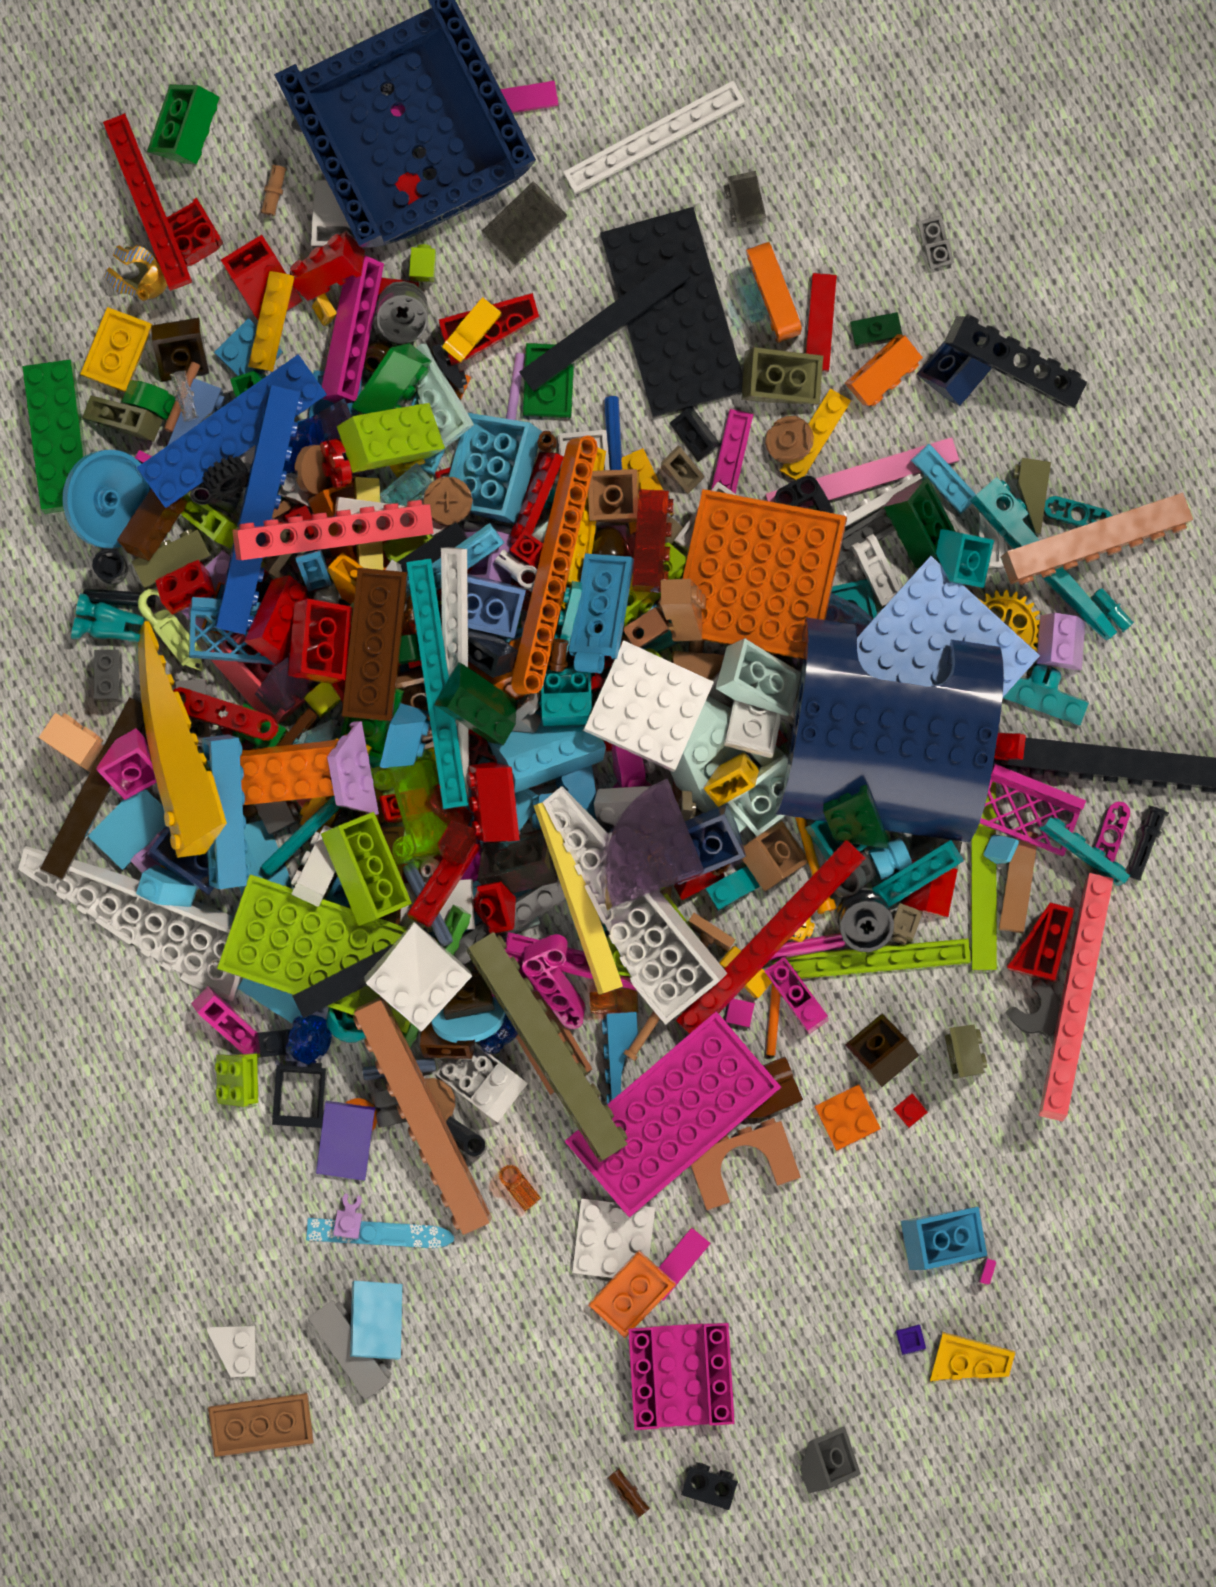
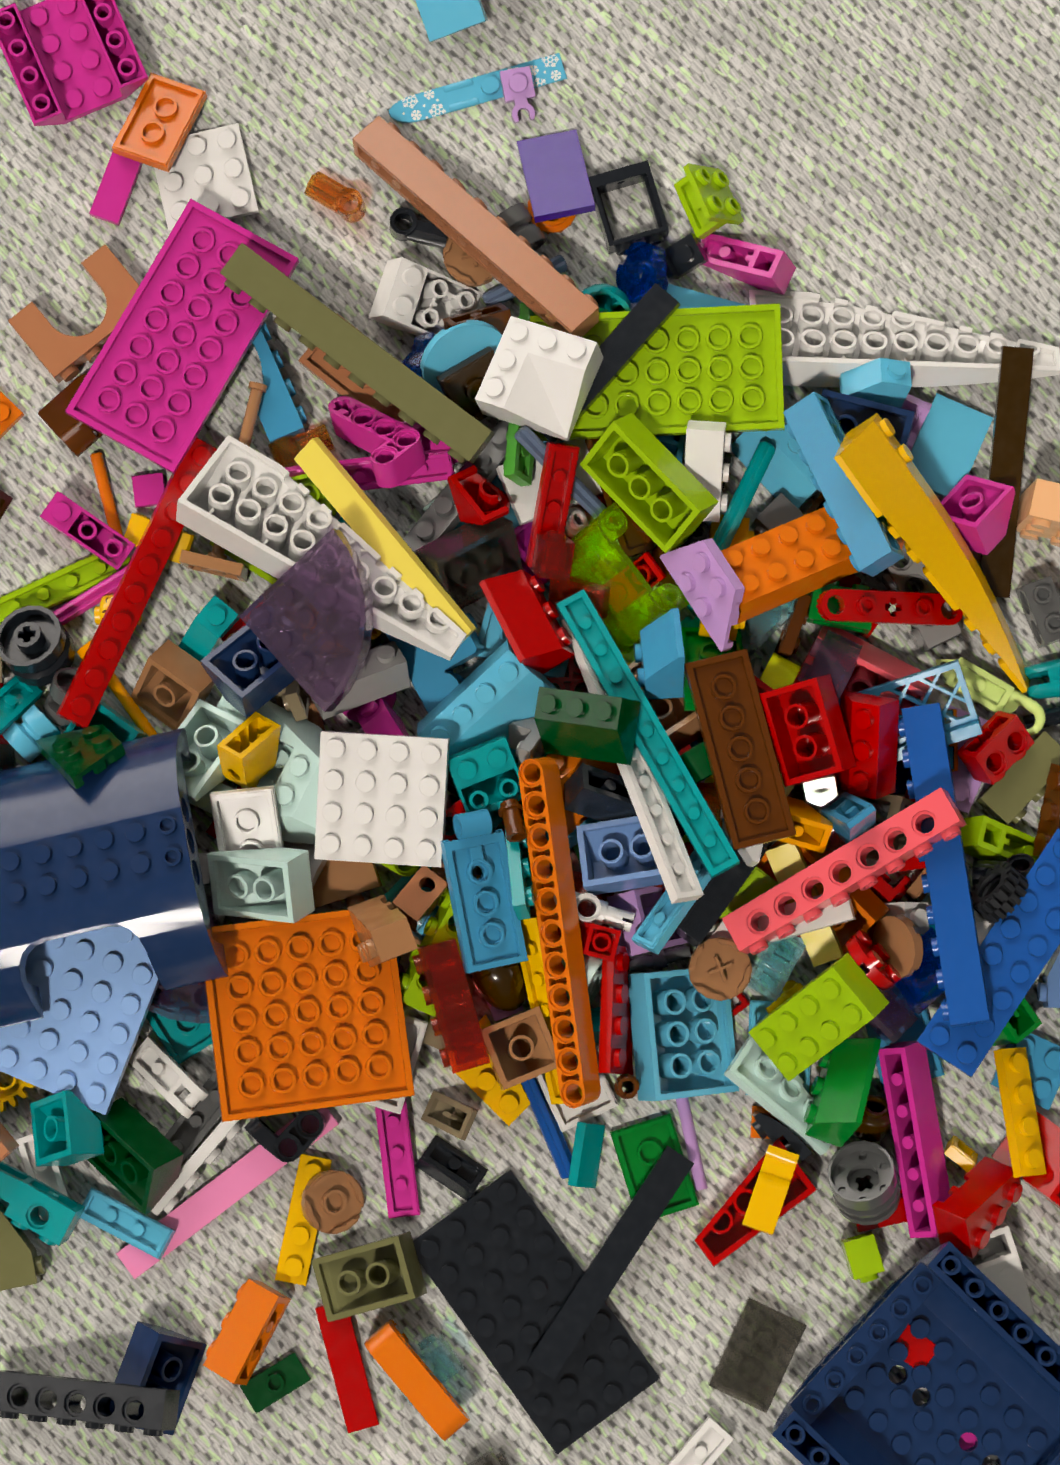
camera: 155 degrees right, 0 degrees up
none -> teal tile [568,1122,605,1188]

